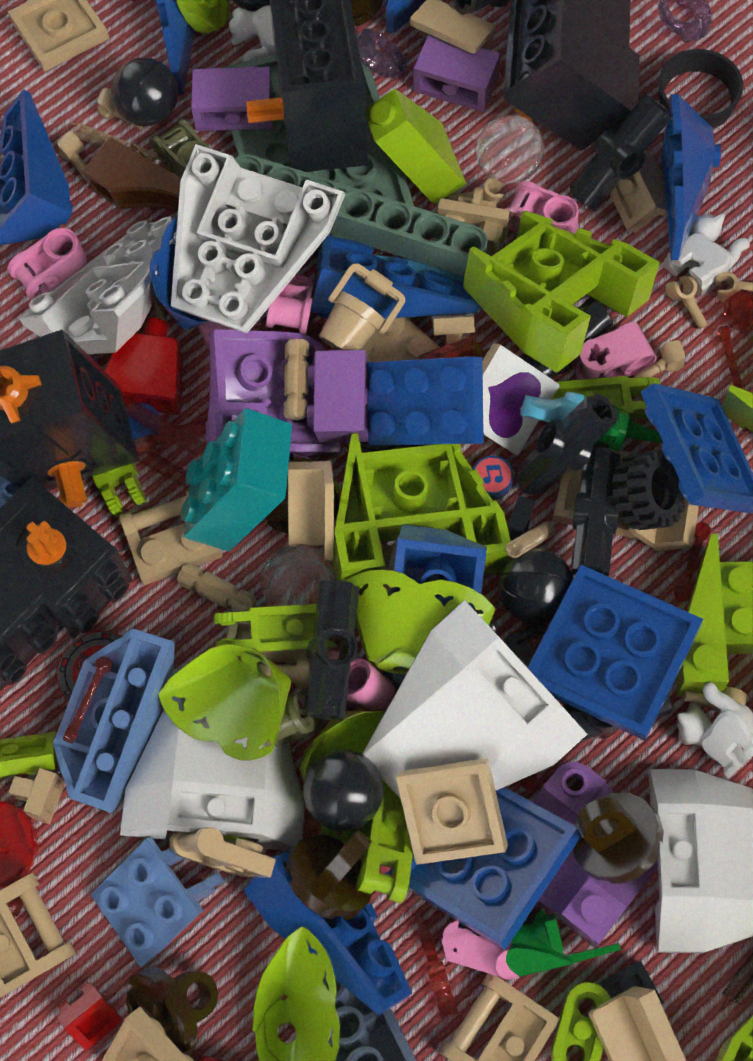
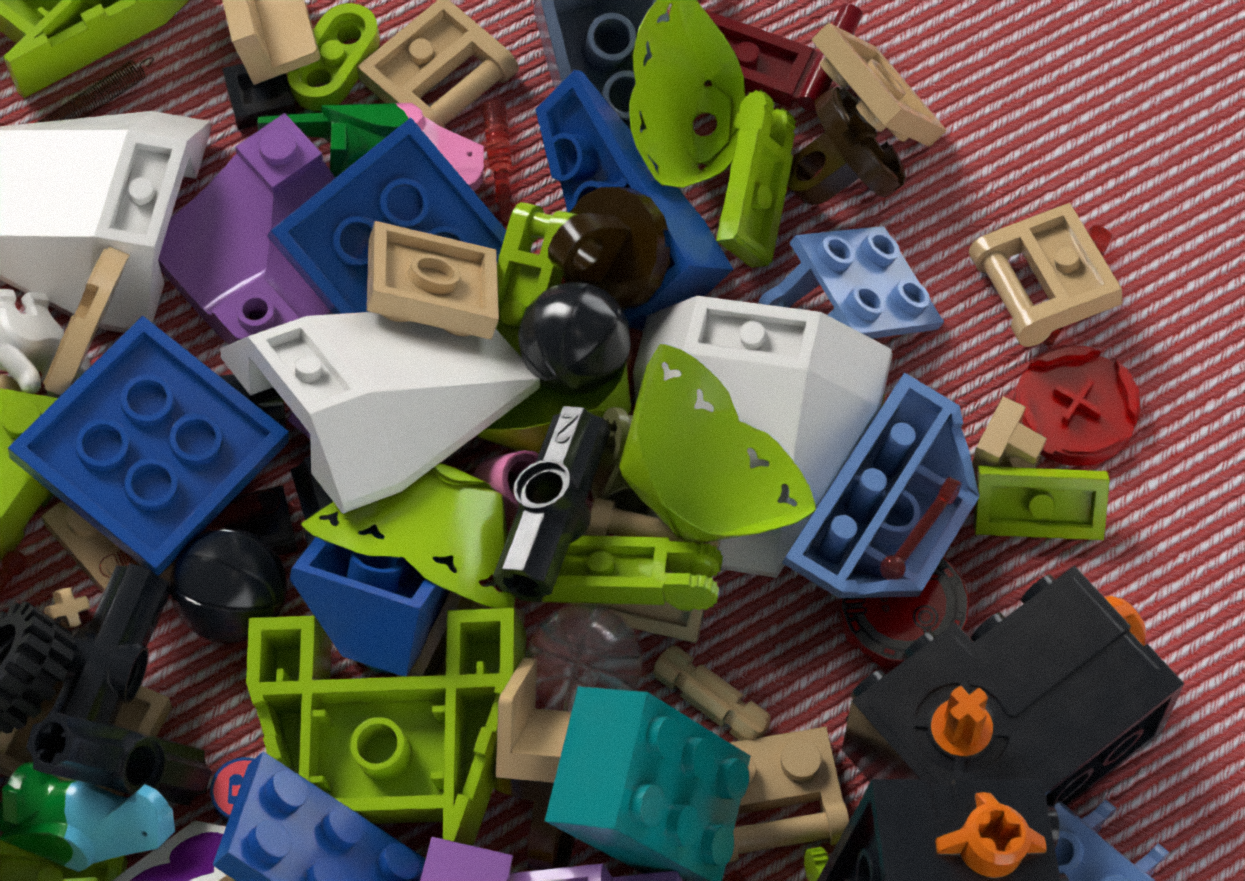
camera: 175 degrees left, 5 degrees down
red tile [57,981,123,1051] -> none
tan plate [169,827,276,878] -> none
tan piece [505,521,555,558] -> none
black tile [507,496,535,541] -> none
dark brown tile [573,792,664,884] -> none
none -> tan tile [43,246,130,395]
none -> tan axle [44,588,90,628]
none -> lime hinge [716,90,796,268]

